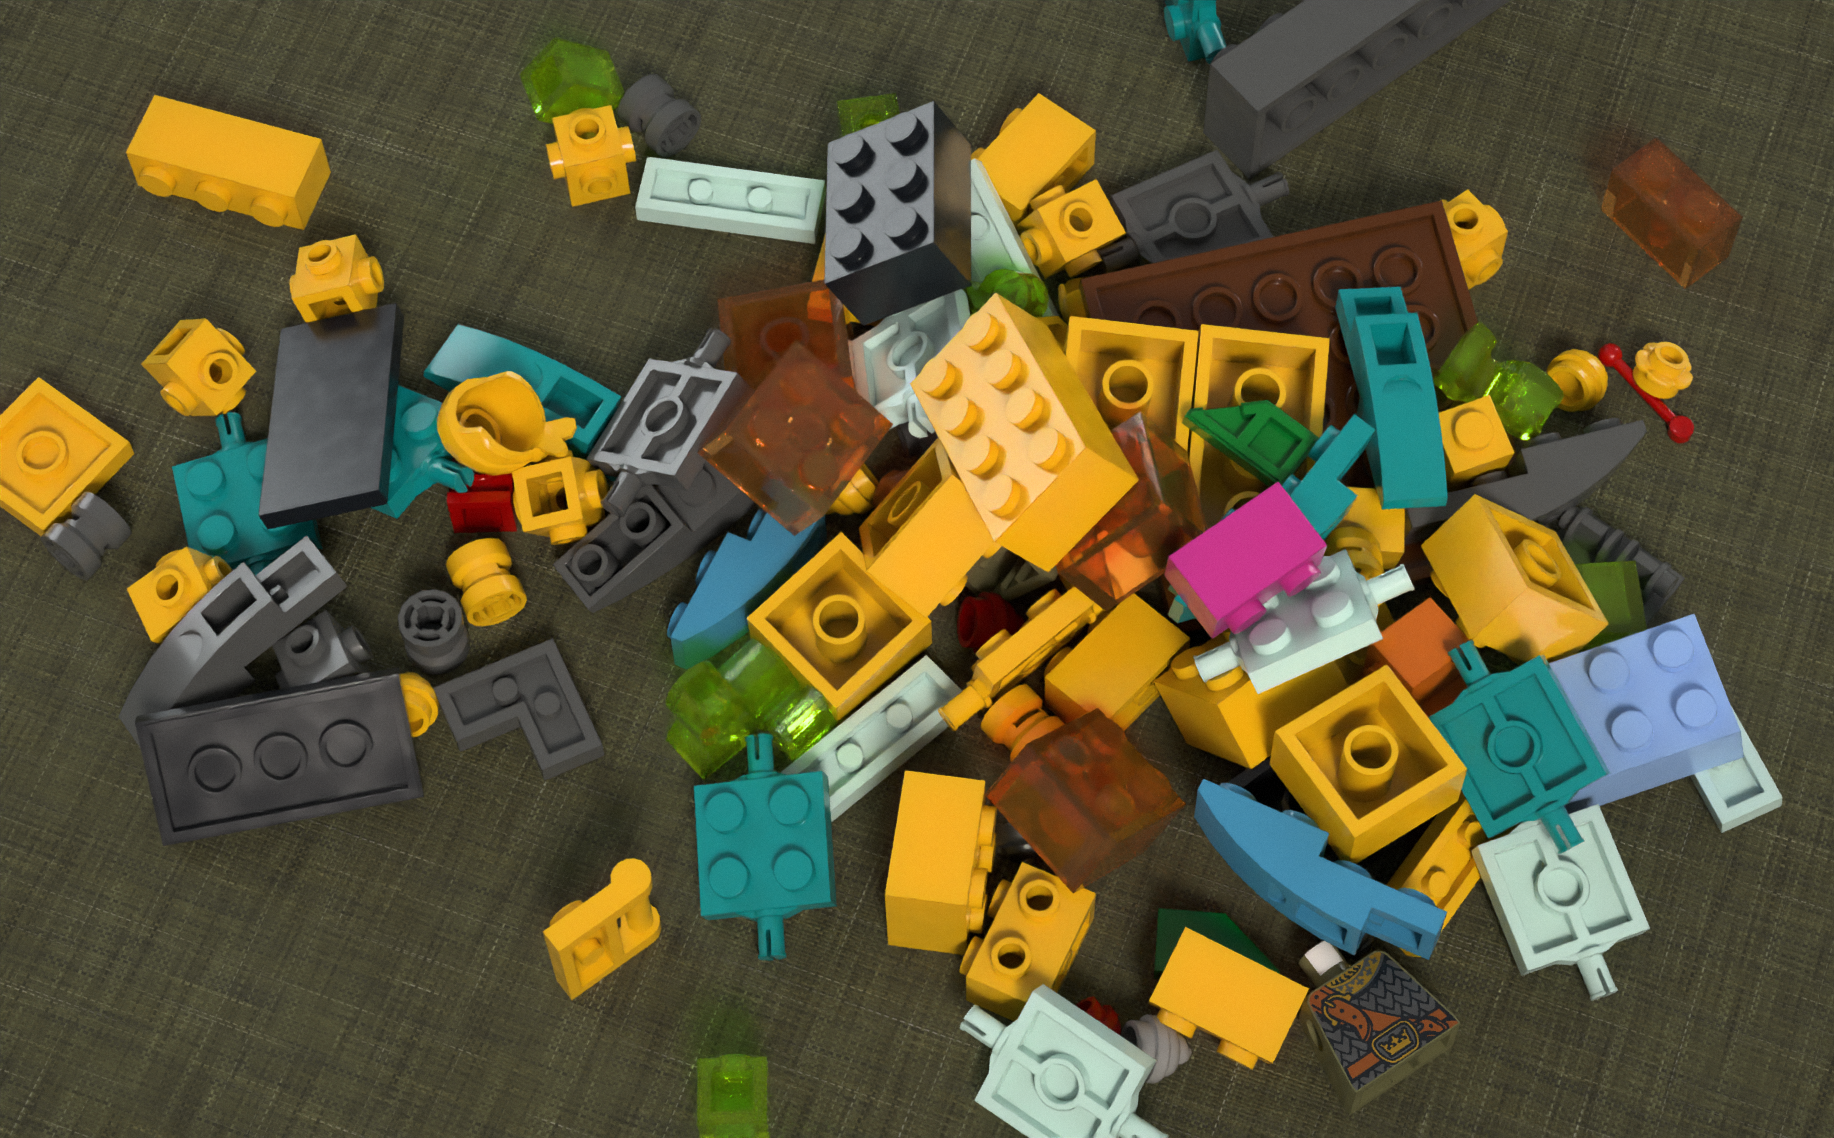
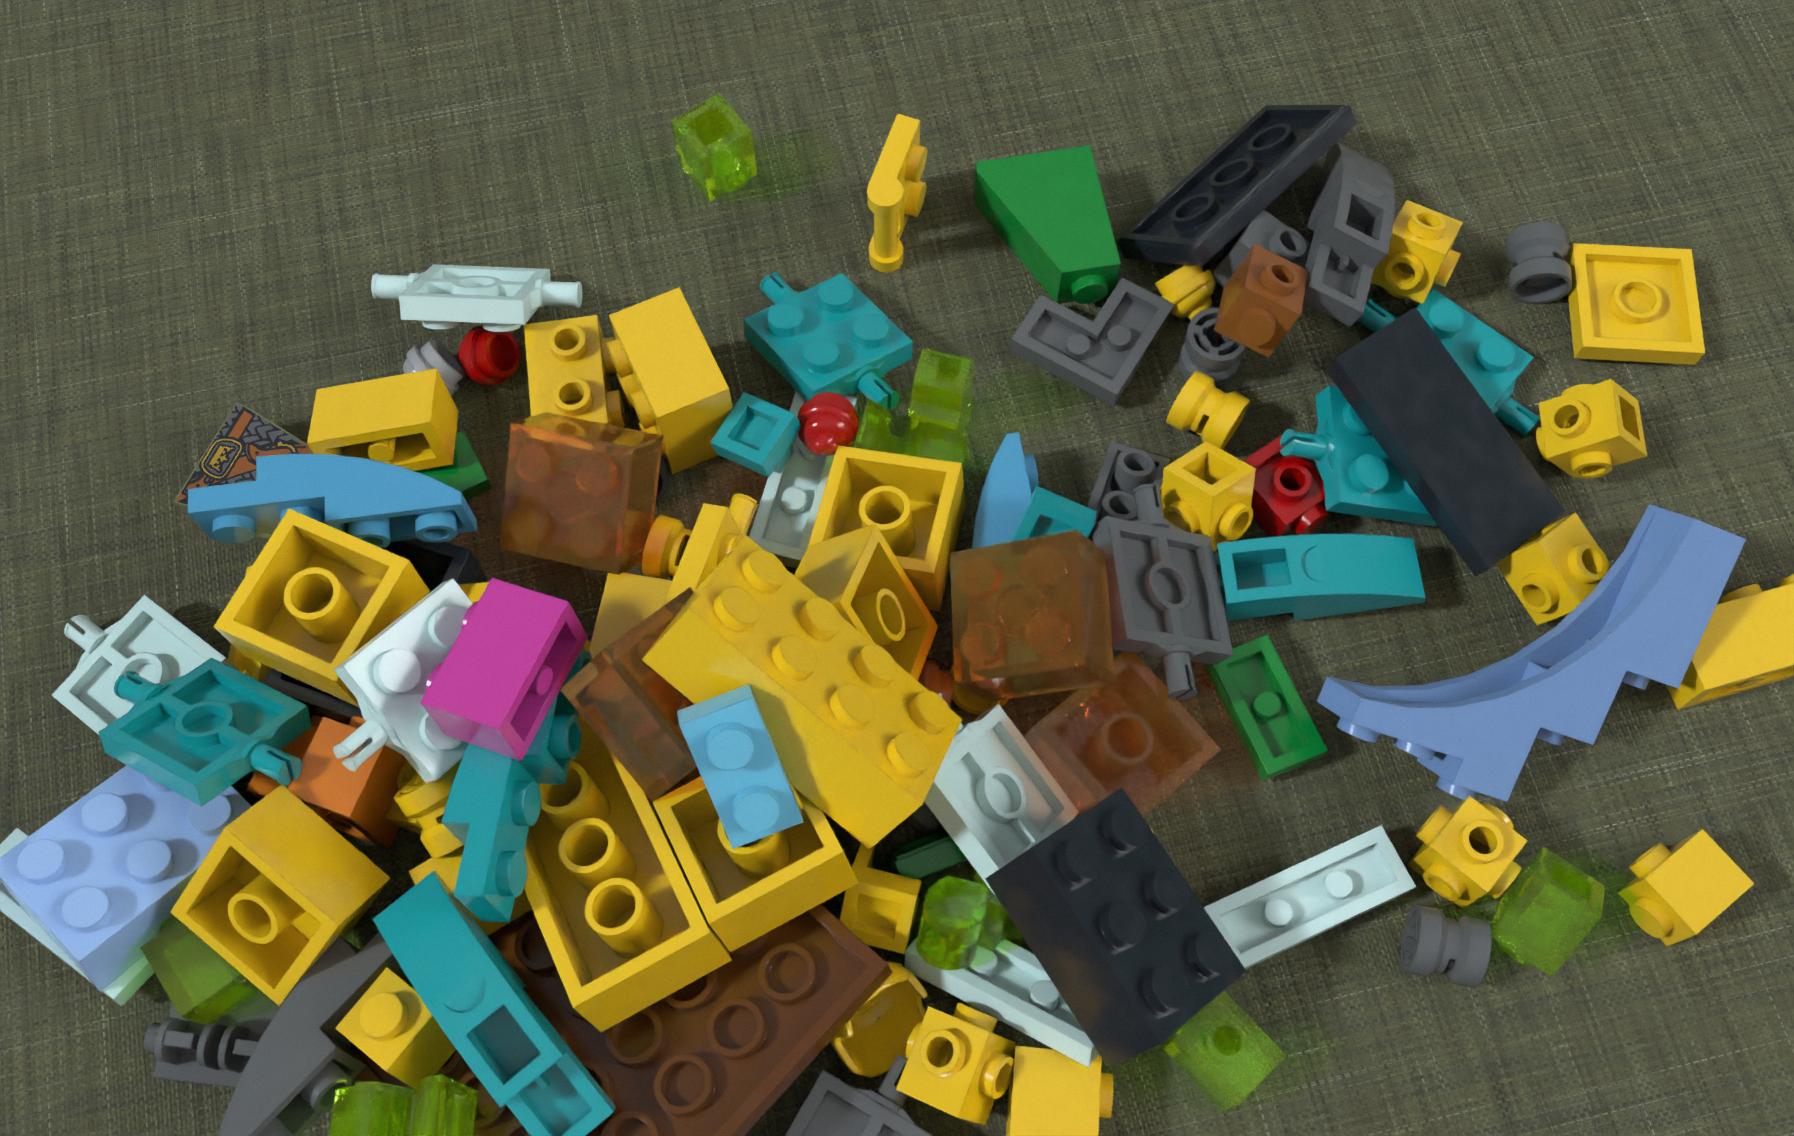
camera: 145 degrees right, 5 degrees up
yellow hat [437,371,577,476] -> none
green tile [1182,400,1319,487] -> none
none -> medium azure plate [677,684,803,849]
none -> teal tile [710,392,801,477]
none -> red plate [797,392,859,456]
none -> green slope [973,145,1121,304]
none -> teal tile [1008,486,1097,575]
none -> green plate [1204,635,1328,782]
none -> dark orange brick [1214,244,1309,358]
none -> medium blue arch [1317,504,1746,802]
none -> yellow brick [1618,829,1754,947]

